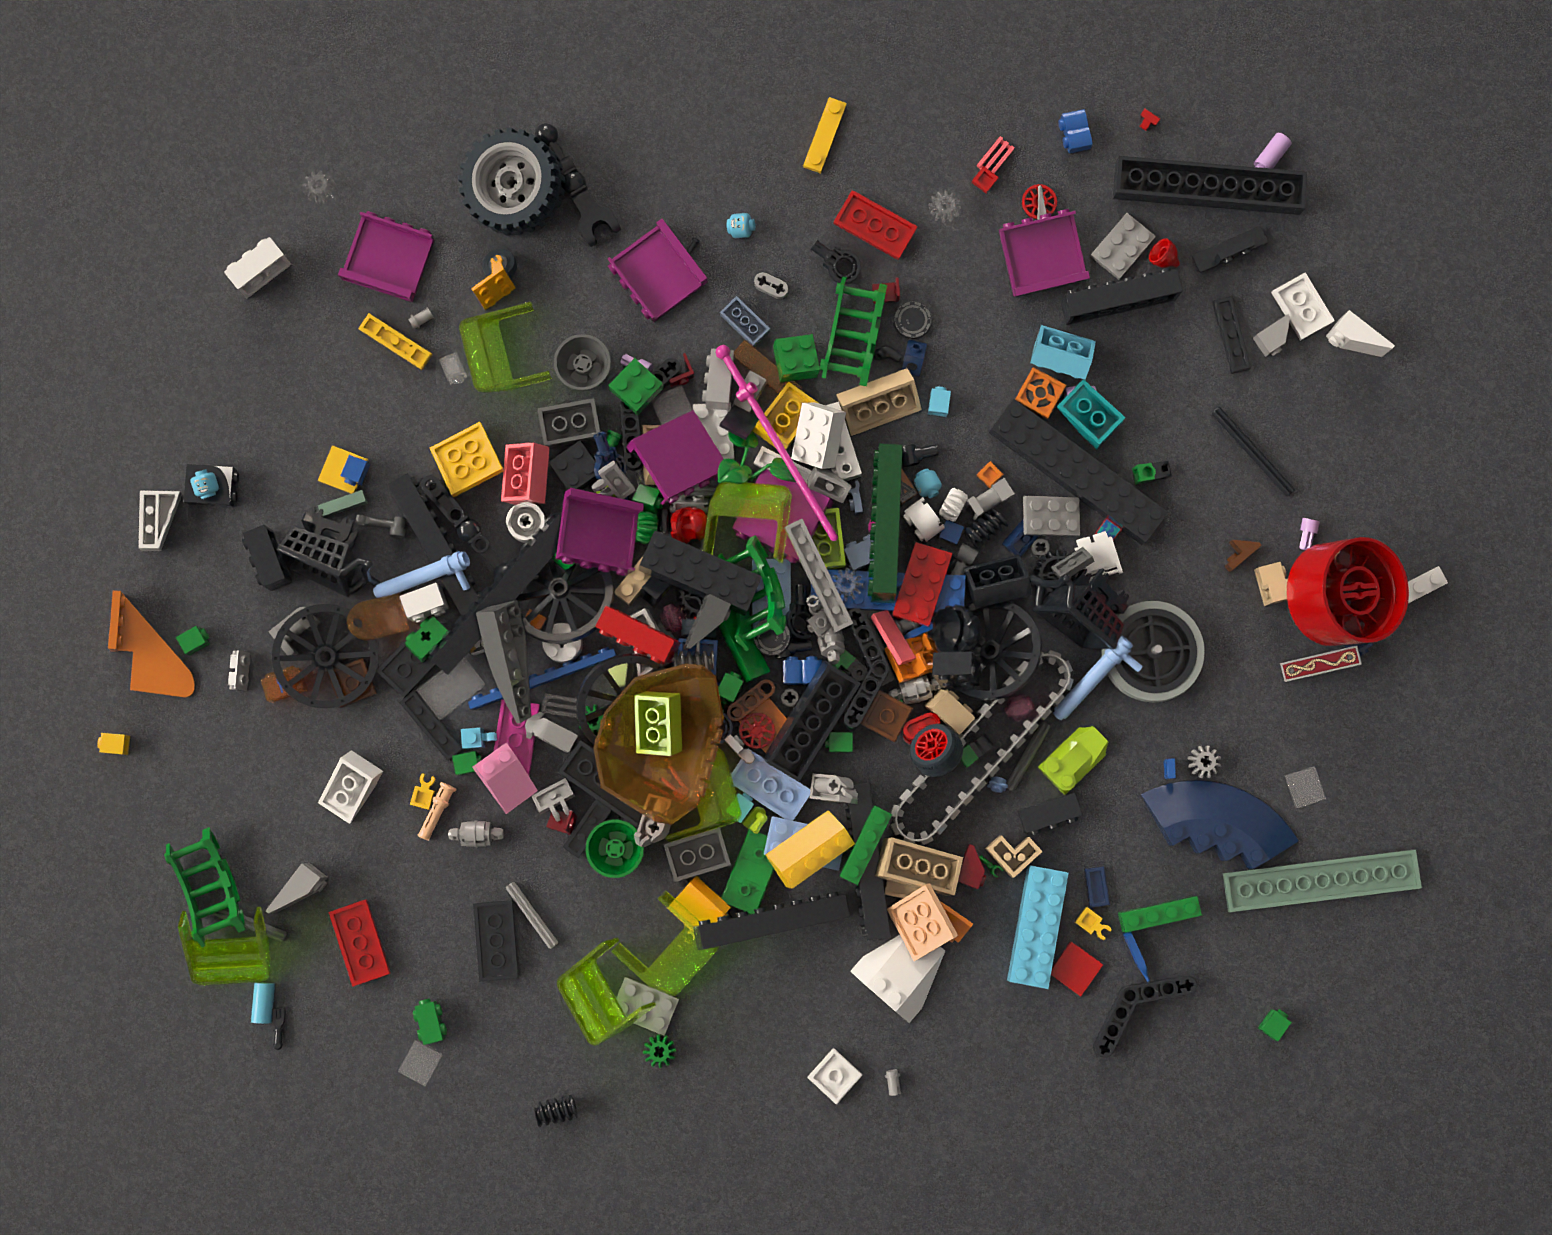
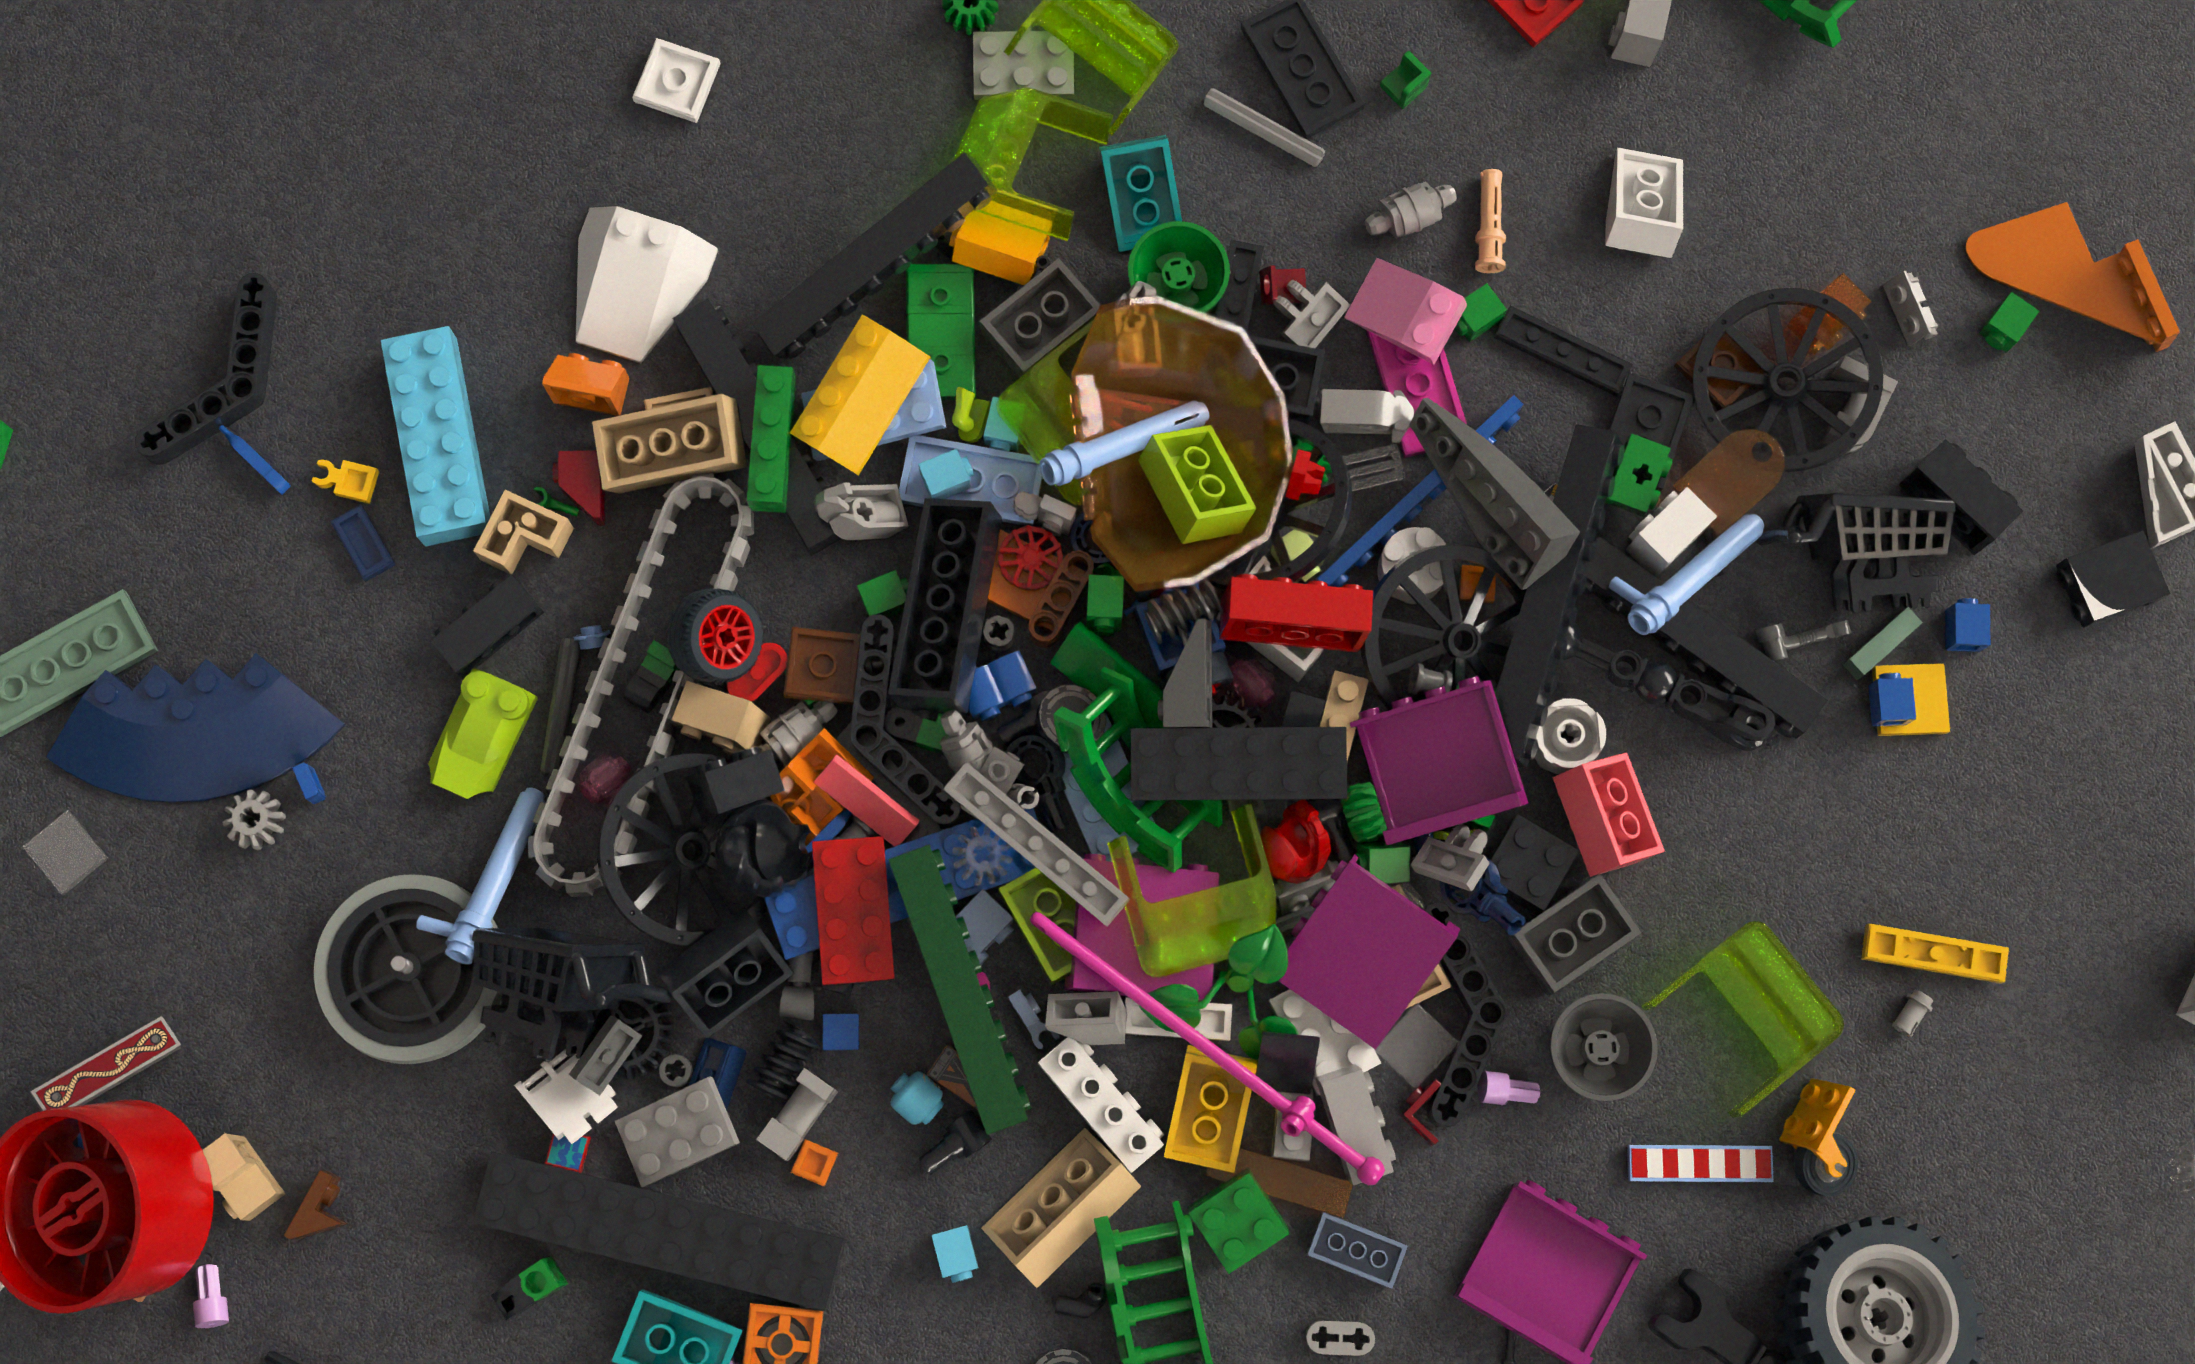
camera: 155 degrees right, 5 degrees down
yellow brick [98,733,130,755] -> none
medium azure head [191,469,219,499] -> none
magenta panel [338,211,435,303] -> none
yellow plate [410,774,436,810] -> none
clear tile [416,657,486,720] -> none
yellow plate [430,422,504,497] -> none
clear brick [439,352,468,384] -> none
medium azure brick [461,728,497,749] -> none
green bush [607,430,623,448] -> none
green brick [608,358,664,415] -> none
white brick [791,402,846,469] -> none
light grey pin [885,1069,901,1096] -> none
light nougat plate [887,883,958,961] -> none
dark blue bracket [902,340,927,376] -> none
white brick [903,497,945,542] -> none
white gear [939,488,968,522] -> none
red tile [1051,941,1103,996] -> none
green brick [1118,896,1202,932] -> none
none -> medium azure brick [918,448,974,499]
none -> light blue cylinder [1038,400,1209,486]
none -> teal slope [1099,135,1182,252]
none -> red tile [1285,449,1325,500]
none -> green panel [1380,50,1431,109]
none -> dark grey bush [1408,663,1452,695]
none -> tile [1627,1145,1773,1182]
none -> blue brick [1945,598,1991,652]

